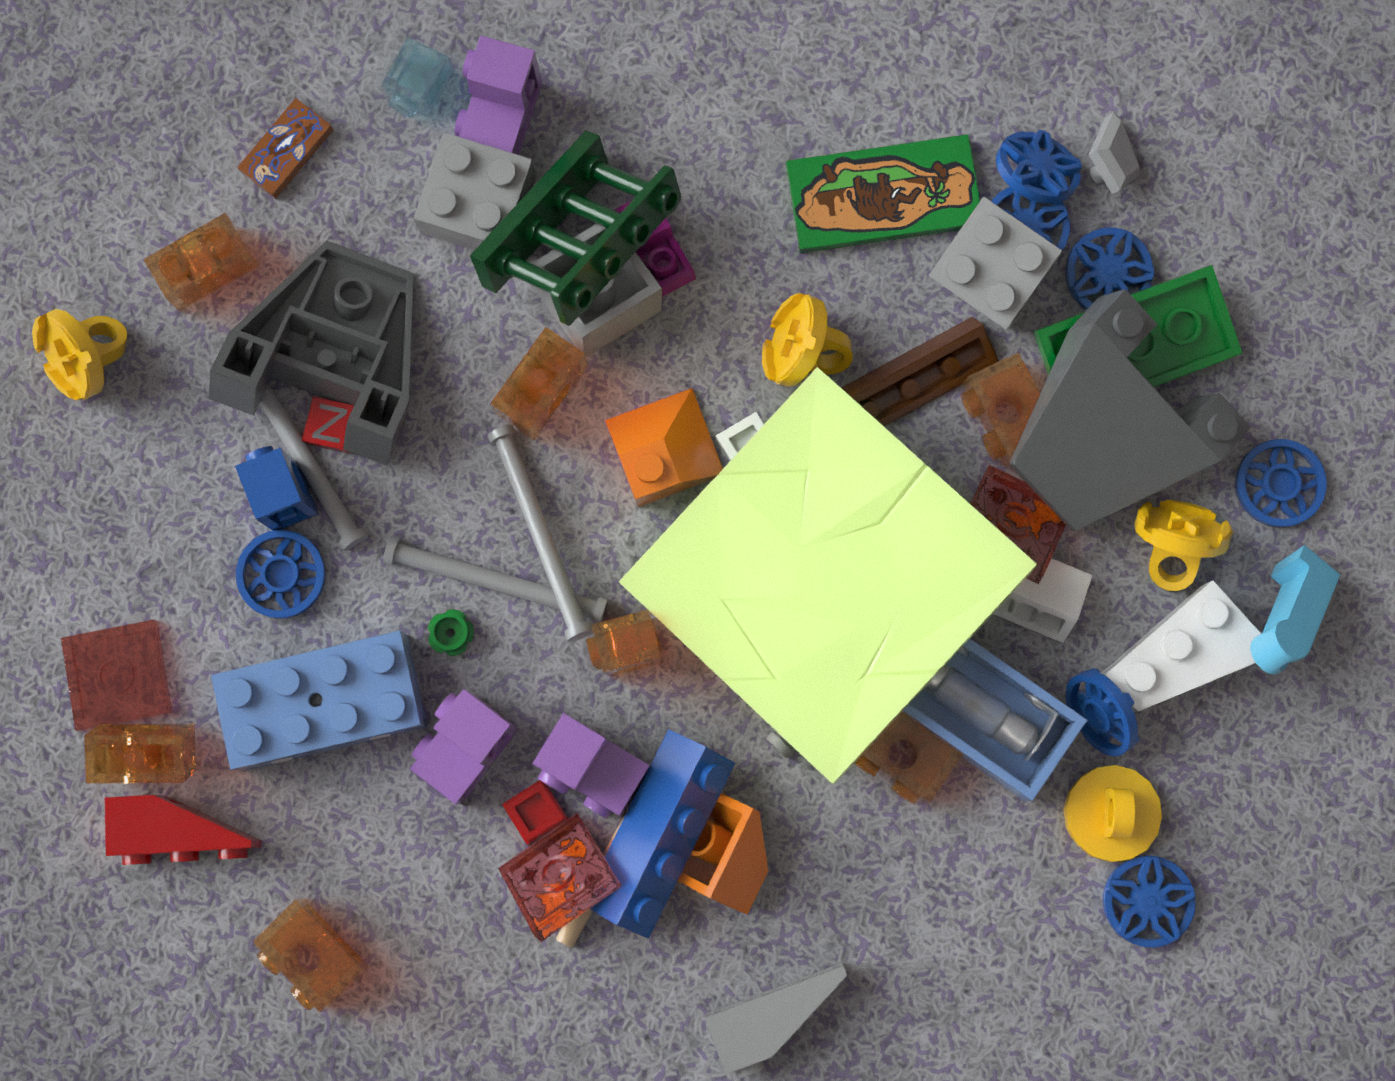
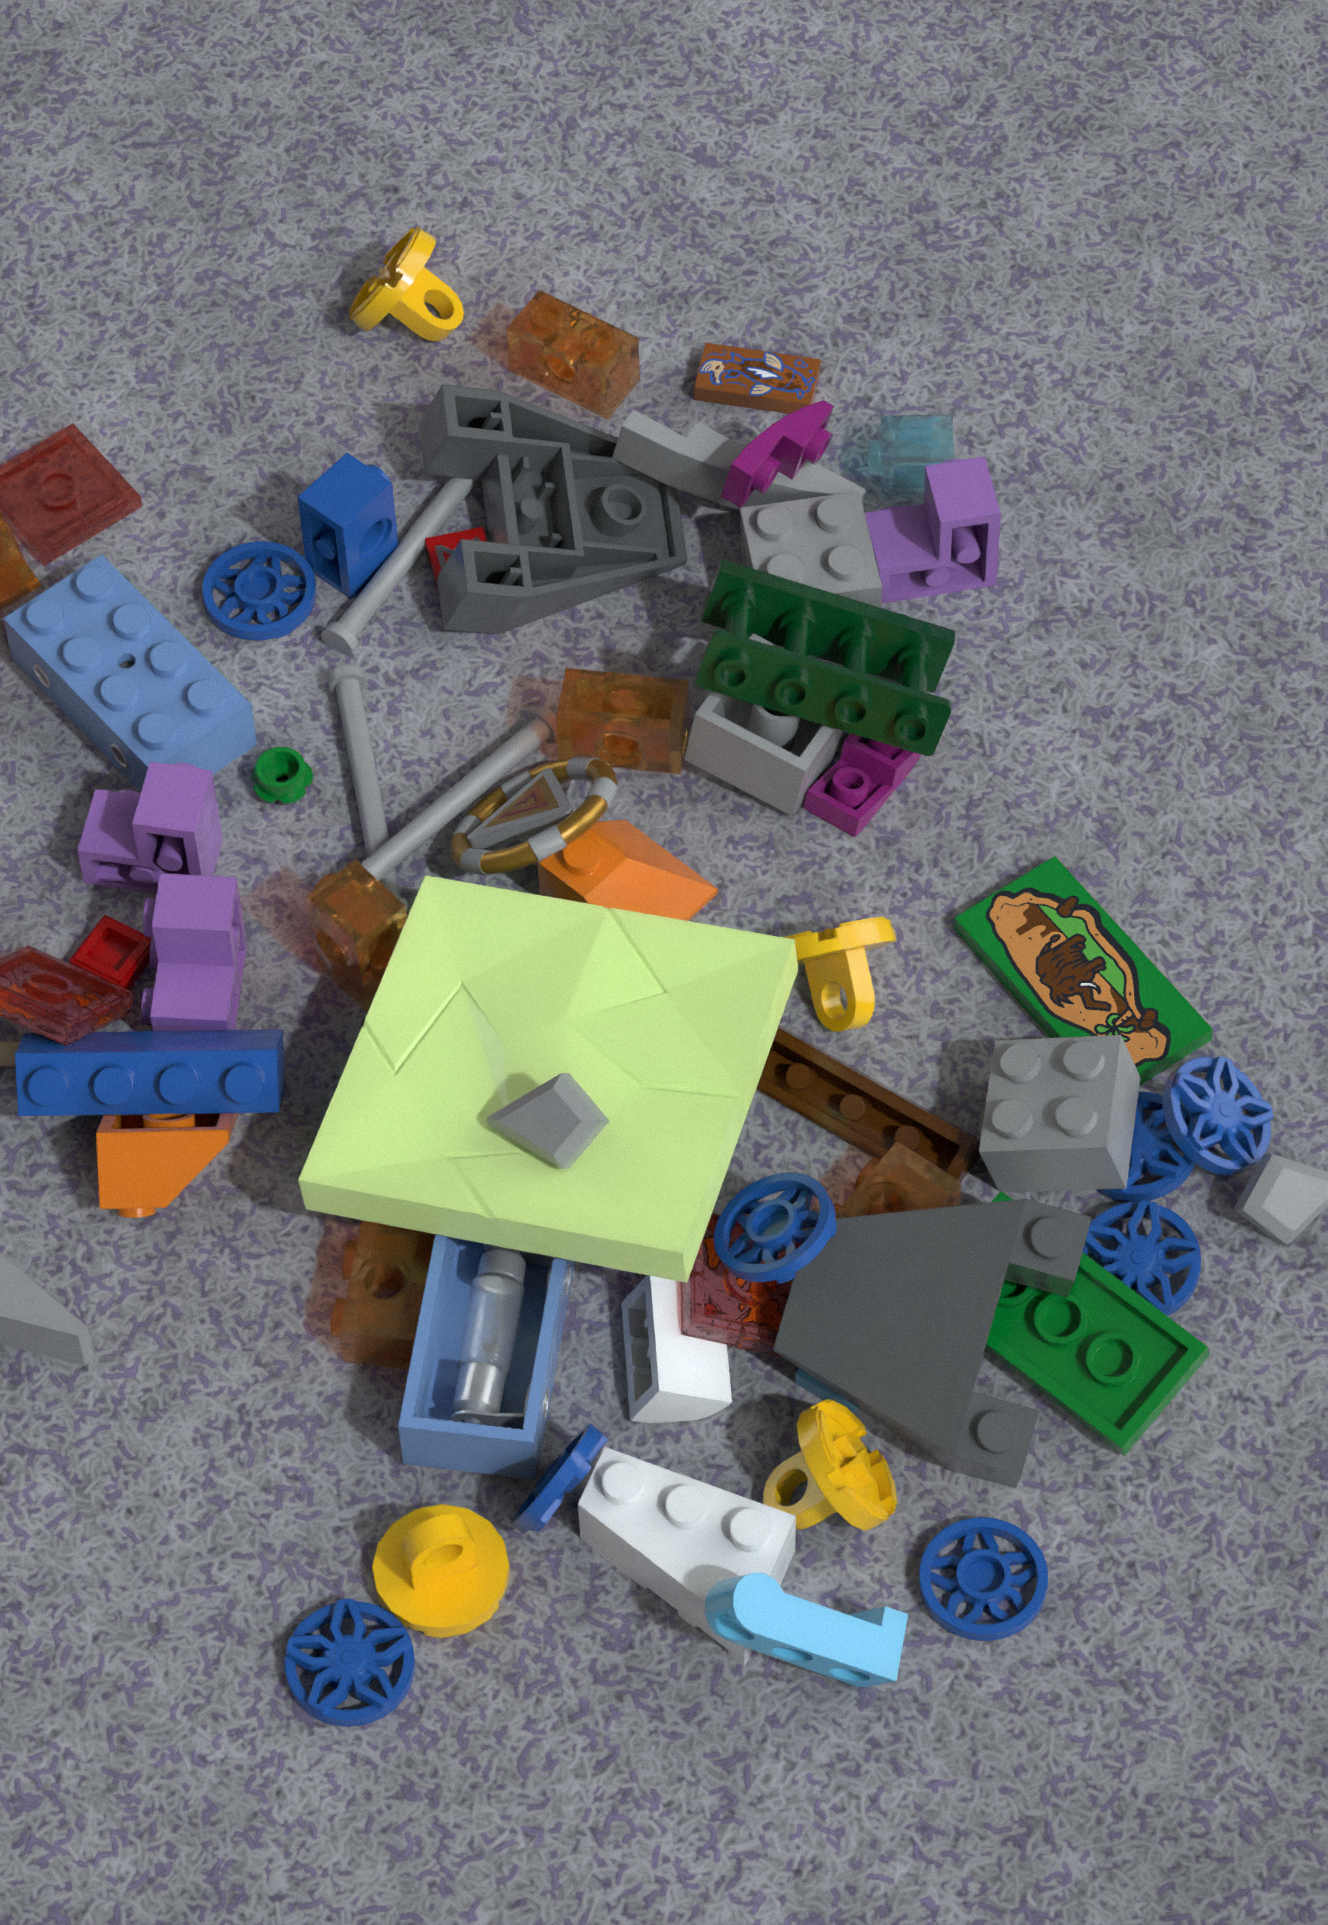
camera: 60 degrees right, 25 degrees down
none -> piece [450,756,617,876]
none -> light grey piece [486,1073,609,1169]
none -> light grey slope [612,409,866,510]
none -> blue wheel [714,1172,837,1284]
none -> magenta slope [721,400,834,508]

